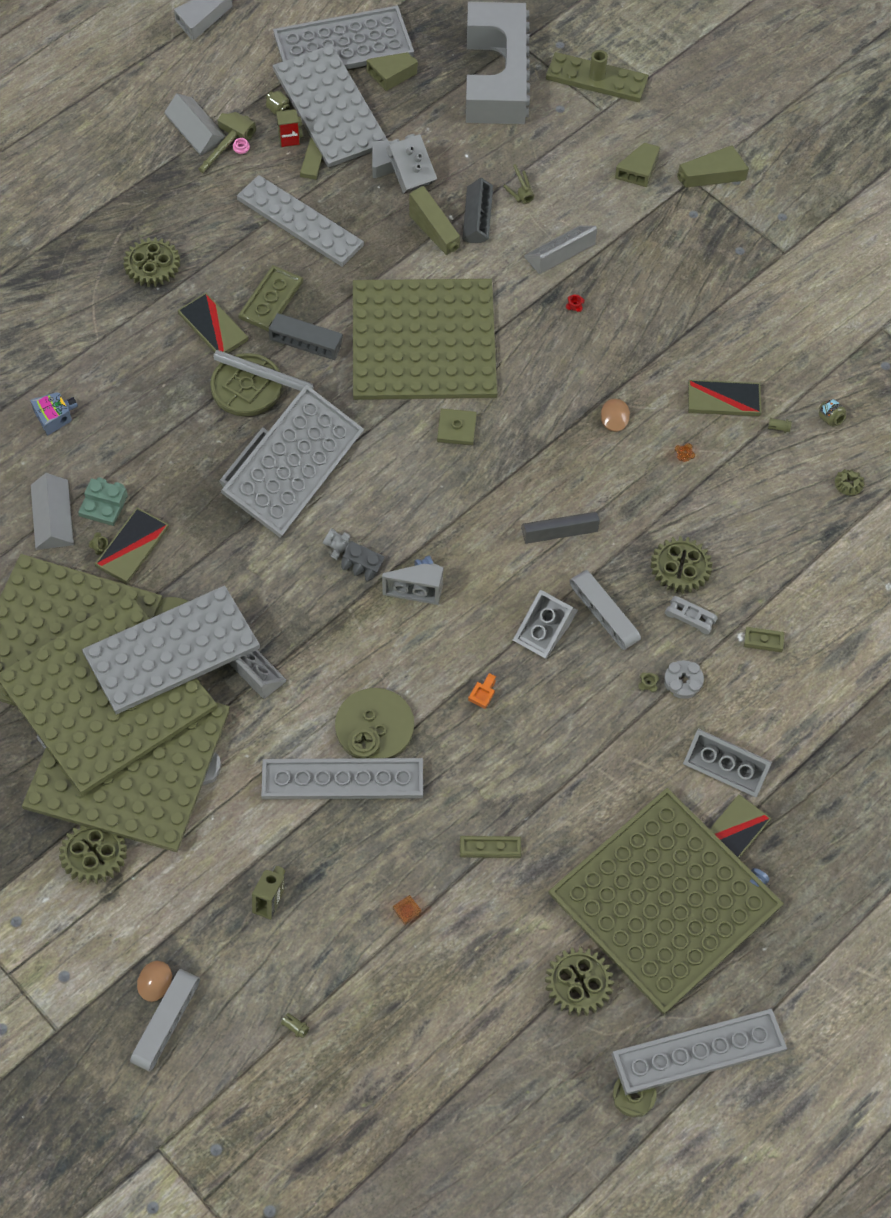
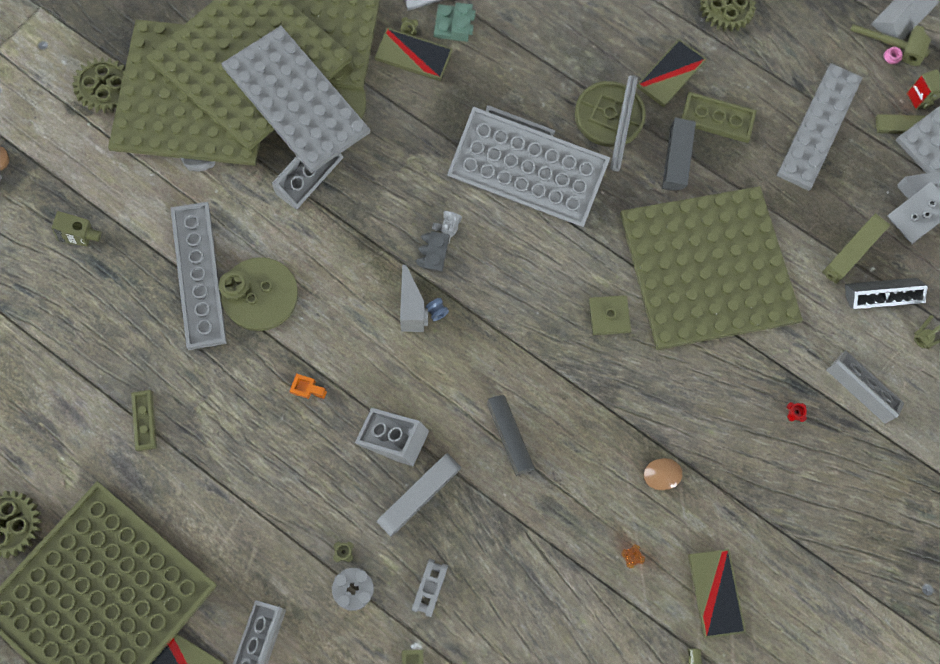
camera: 75 degrees right, 10 degrees up
clear orange plate [393,895,422,925] -> none
olive gear [650,536,713,594] -> none

